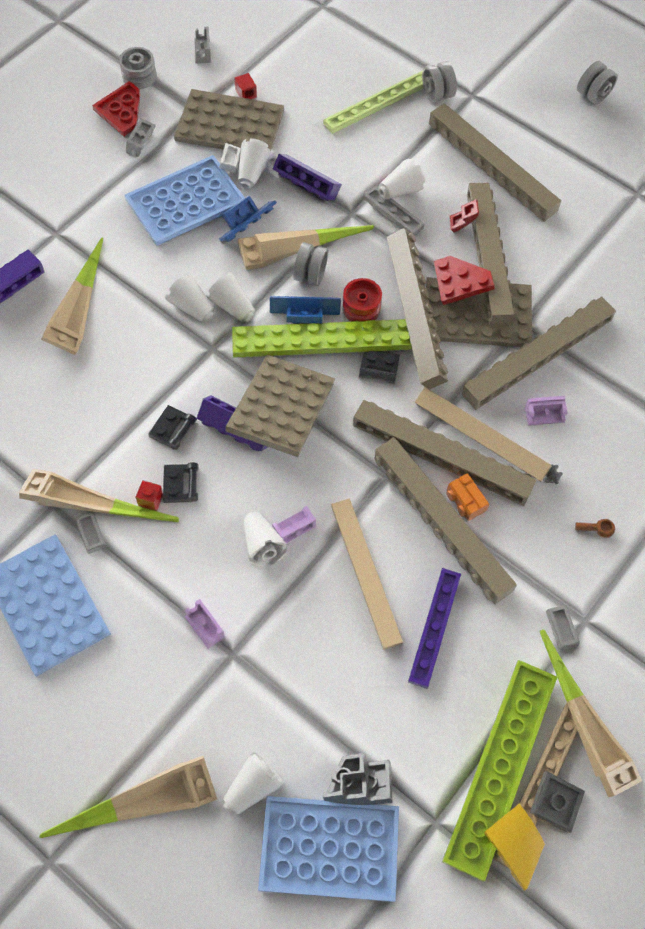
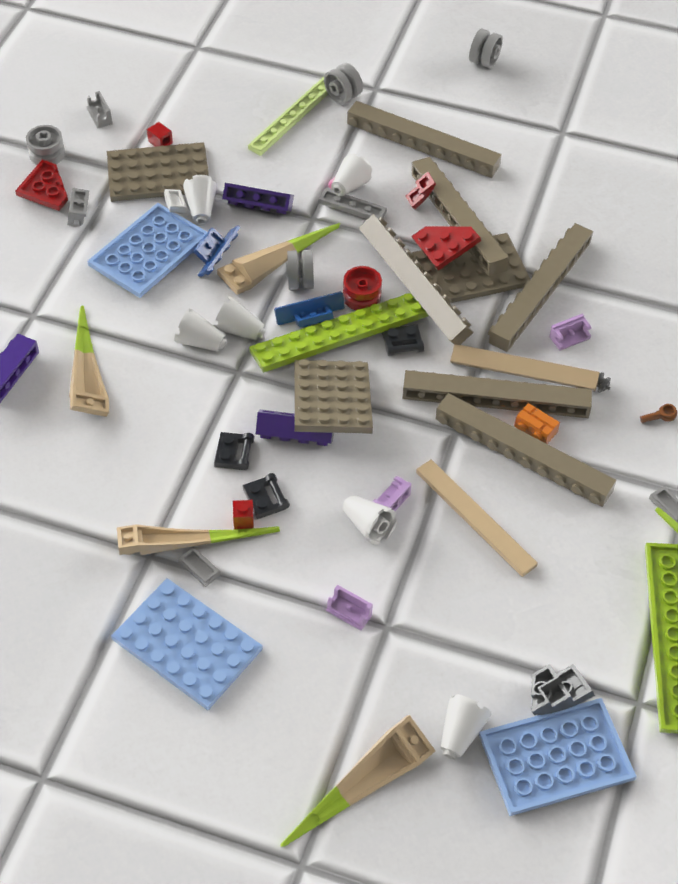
camera: 20 degrees left, 10 degrees down
dark purple plate [408,568,461,689] -> none

